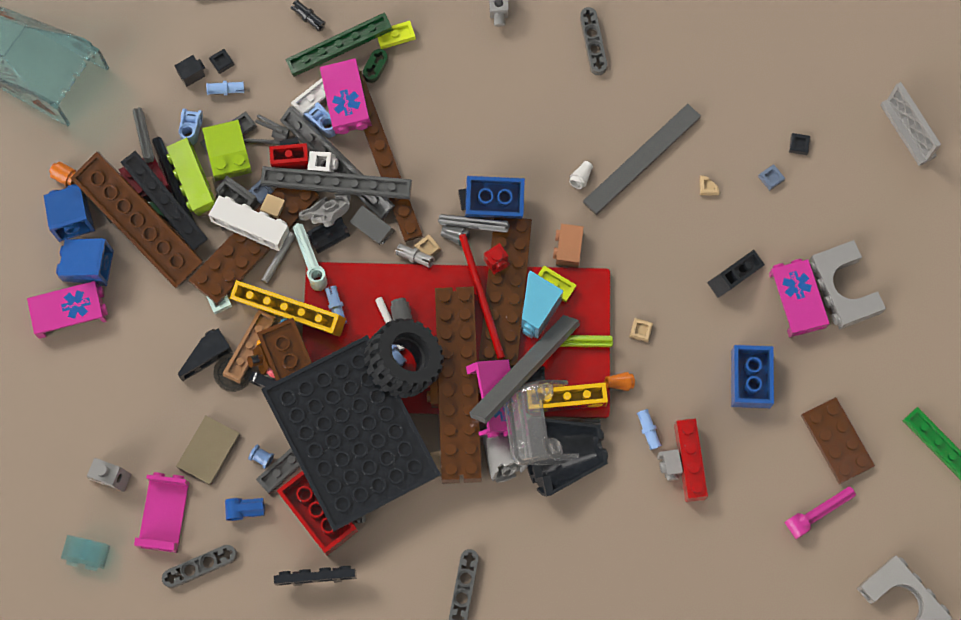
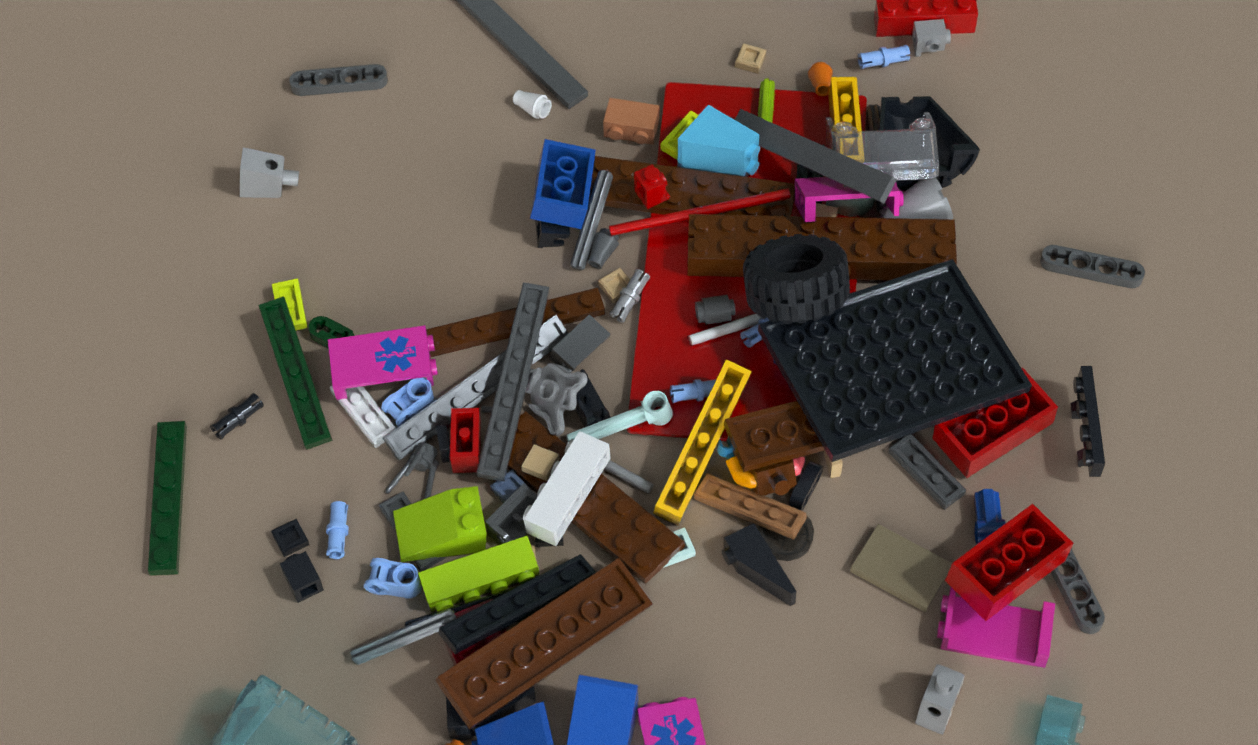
camera: 85 degrees left, 15 degrees down
medium blue bush [248,444,274,469] -> none
white brick [307,151,338,172] -> none
none -> red brick [945,504,1074,621]

